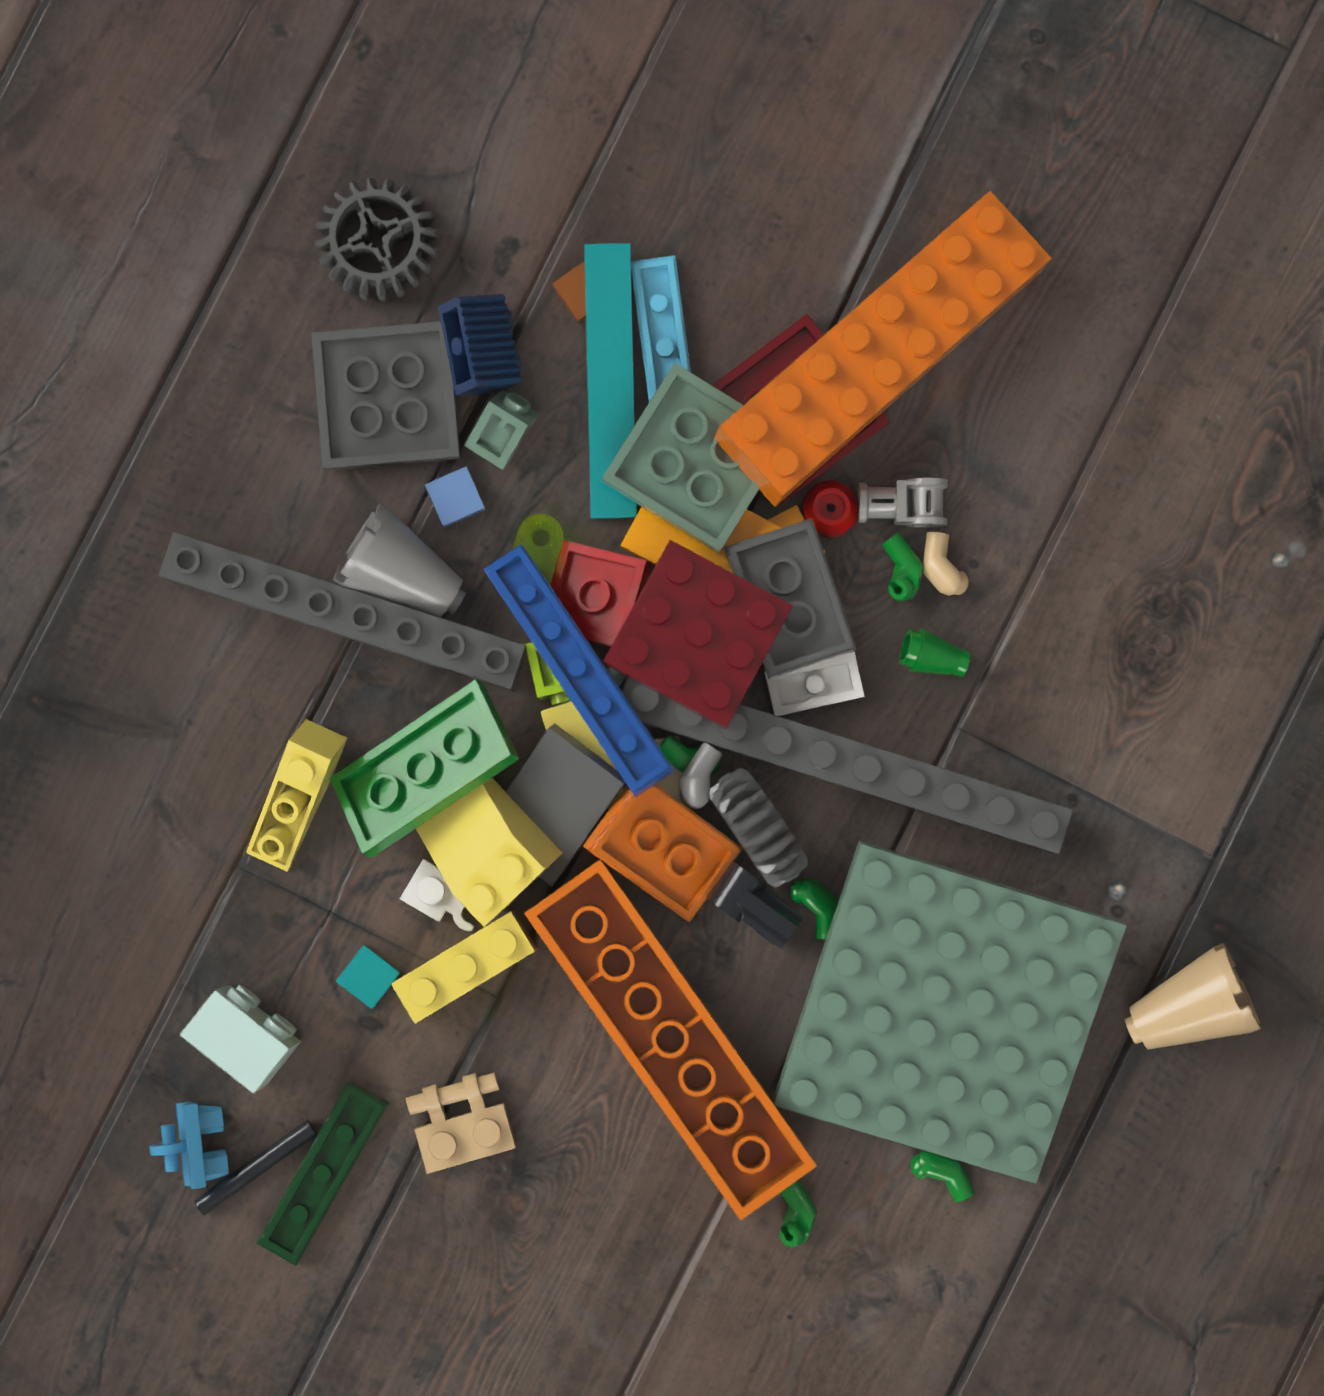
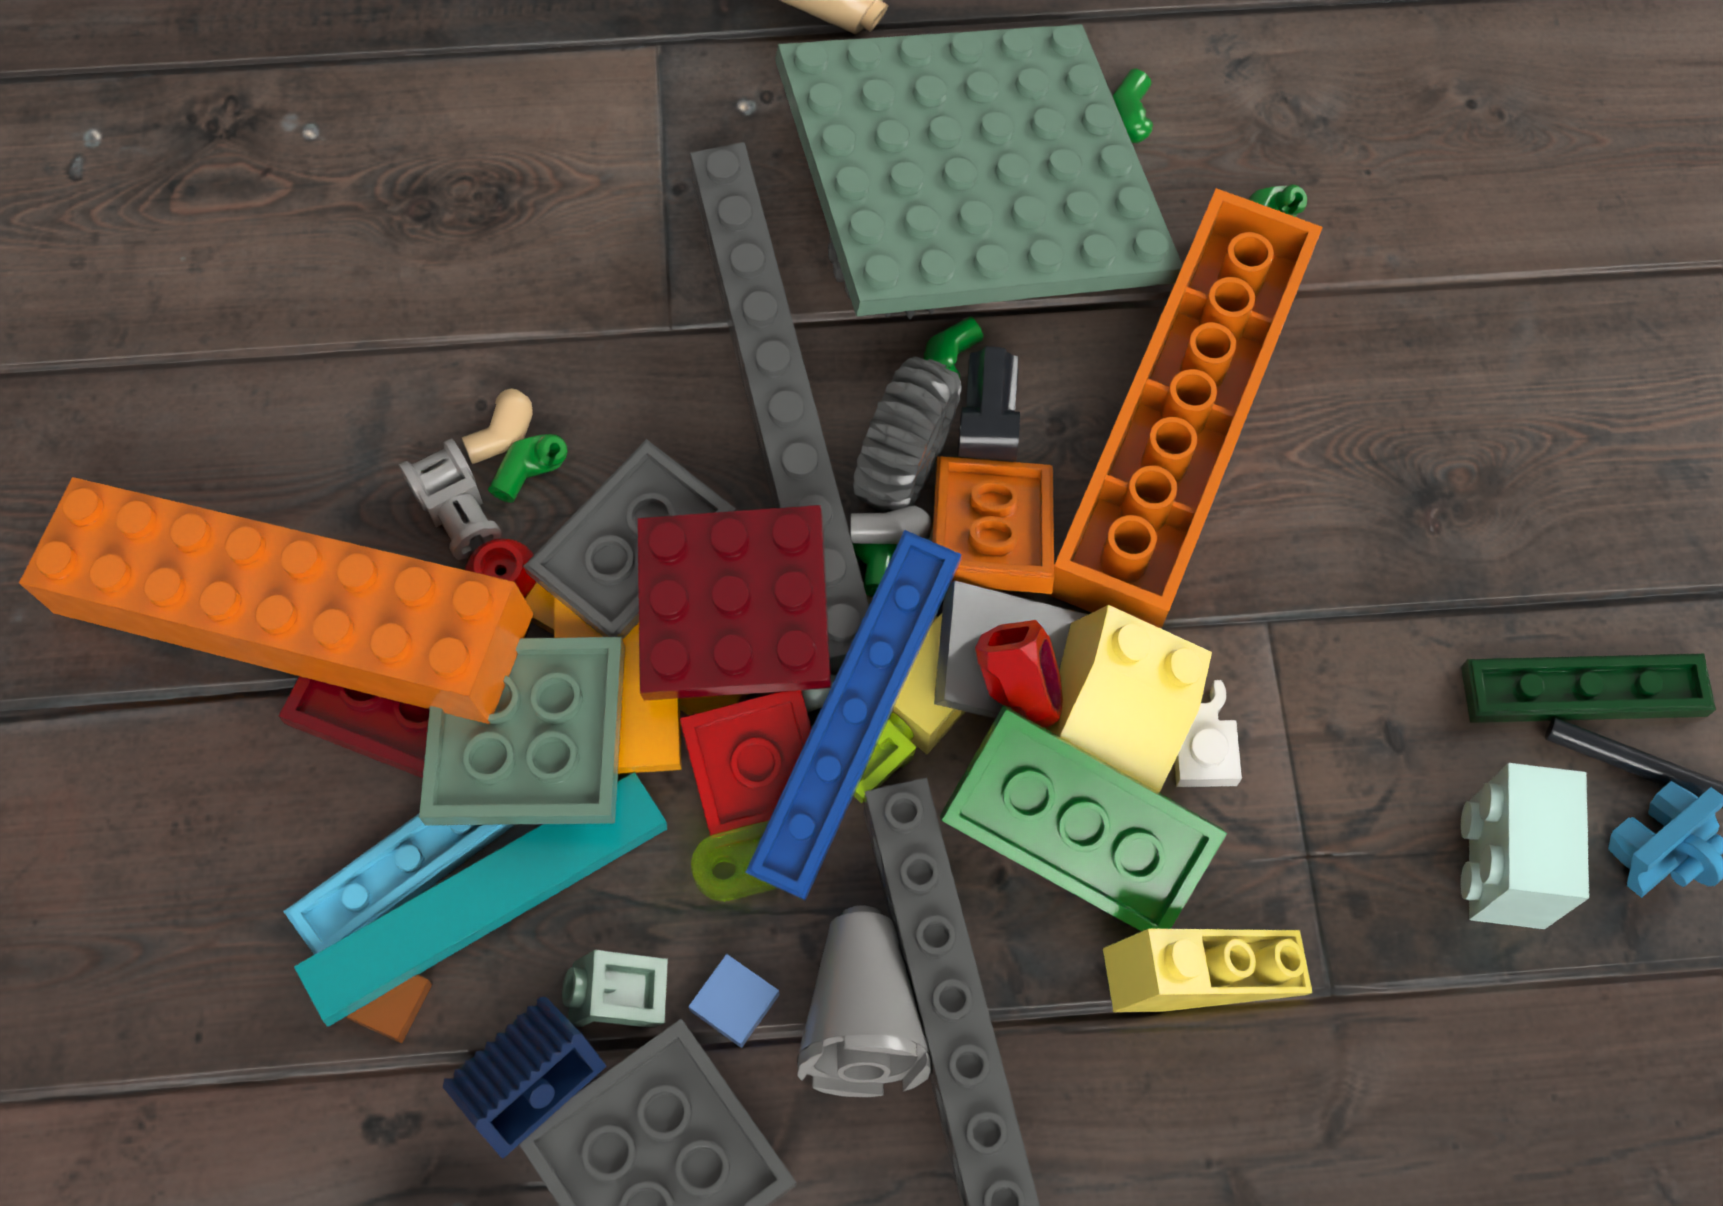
camera: 125 degrees left, 20 degrees down
teal tile [335,944,401,1009] -> none
light yellow brick [391,910,537,1023] -> none
tan plate [406,1072,516,1174] -> none
white plate [764,652,865,716] -> none
green cone [899,628,970,677] -> none
none -> red rock [975,620,1063,728]

